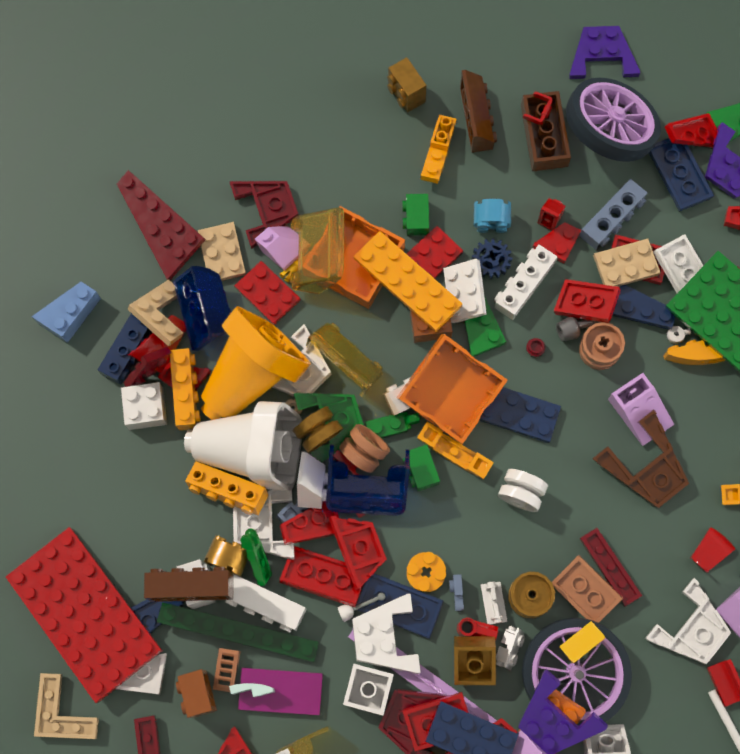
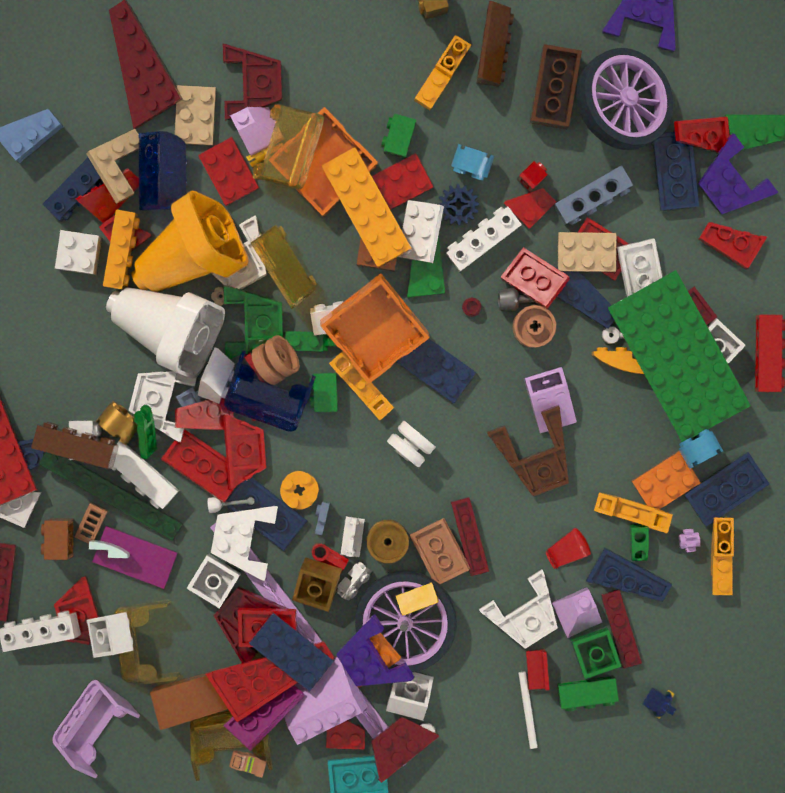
camera: 10 degrees right, 15 degrees up
dark red wing [124,347,172,387] -> none
light orange brick [185,461,269,515] -> none
pearl gold wheel [292,406,343,453] -> none
red piece [523,91,552,125] -> none

